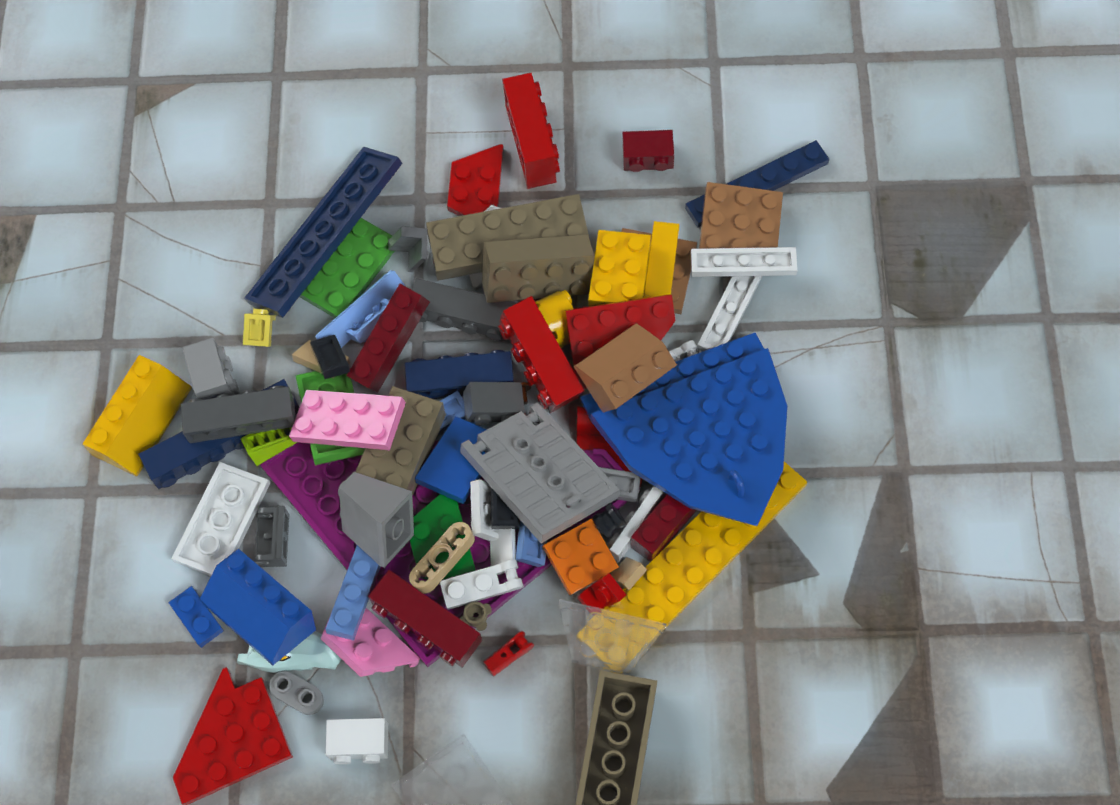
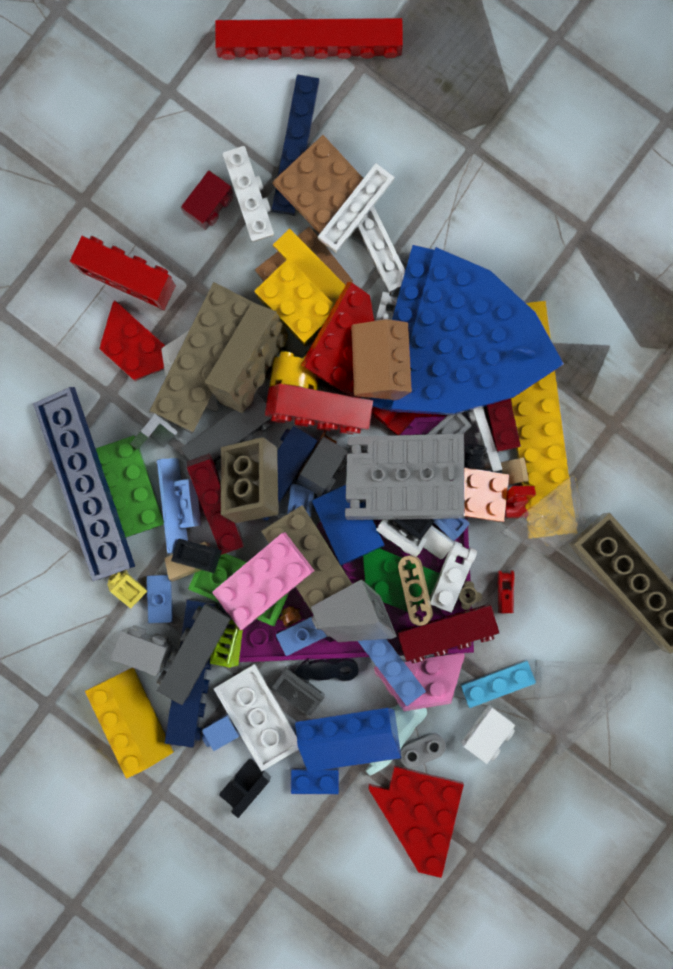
camera: 55 degrees left, 20 degrees up
none -> medium blue plate [146,575,173,623]
none -> medium blue brick [201,713,240,751]
none -> red brick [215,18,403,60]
none -> black panel [219,759,271,818]
none -> dark tan brick [221,437,278,523]
none -> white bracket [223,146,274,242]
none -> medium blue plate [276,616,327,656]
none -> dark orange plate [279,606,302,627]
none -> black brick [295,658,359,682]
none -> medium azure plate [460,660,536,708]

